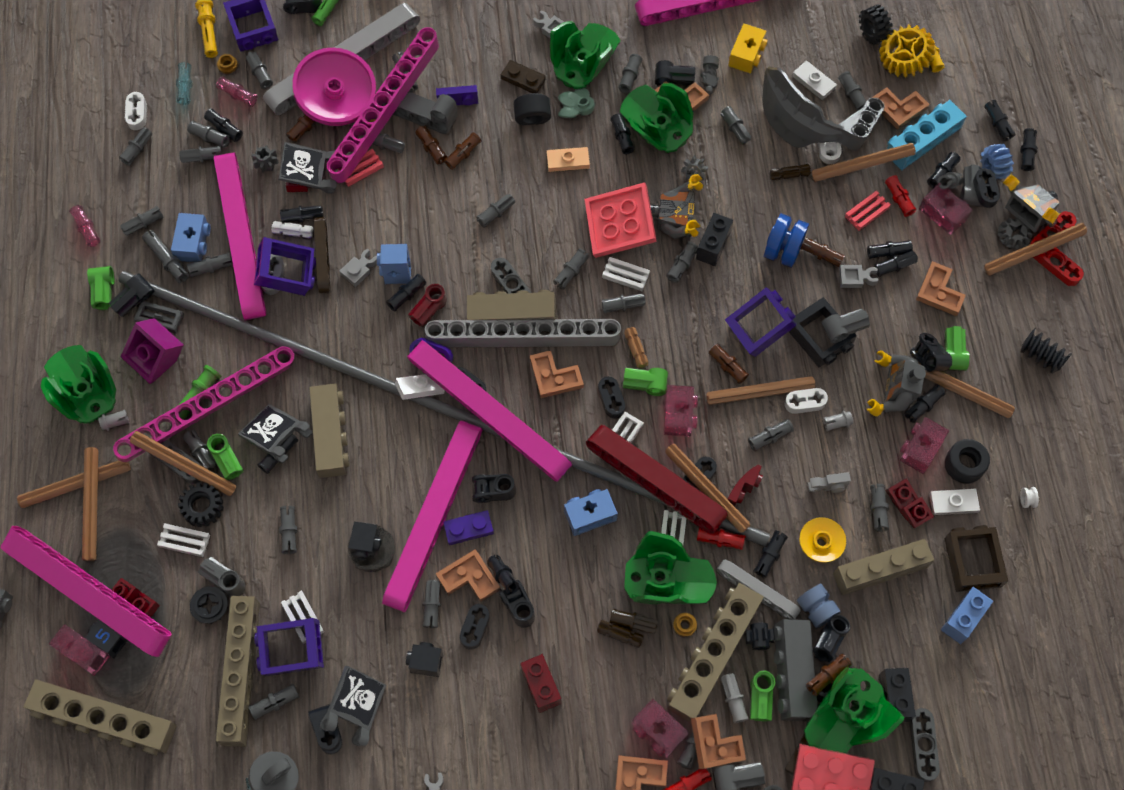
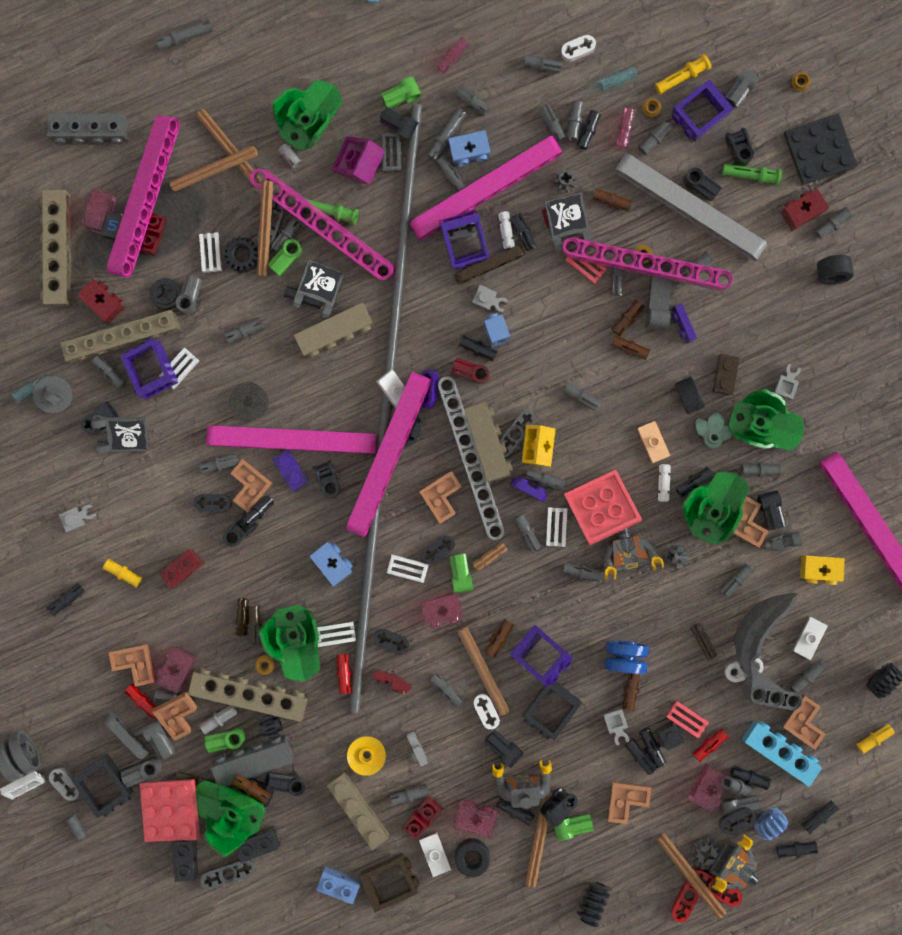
camera: 70 degrees right, 20 degrees up
dark pink dish [292,48,376,126] -> none
black brick [348,521,381,560] -> none
black brick [406,642,443,677] -> none
dark red beam [586,425,728,534] -> none
medium nougat axle [666,444,750,533] -> none
black brick [696,213,733,267] -> none
light grey beam [717,560,801,620] -> none
black pin [753,530,788,578] -> none
sand blue wheel [797,584,841,629] -> none
medium nougat axle [812,143,916,182] -> none
dark grey piece [821,308,870,343] -> none
light grey pin [823,410,853,431] -> none
yellow gear [879,24,936,78] -> none
white bush [1020,487,1039,508] -> none
none -> dark red brick [77,279,124,324]
none -> yellow pin [102,559,143,588]
none -> black piece [484,729,524,768]
none -> dark purple plate [510,477,548,502]
none -> yellow brick [522,425,556,467]
none -> black brick [655,721,685,751]
none -> white axle [658,464,671,502]
none -> black piece [683,168,722,202]

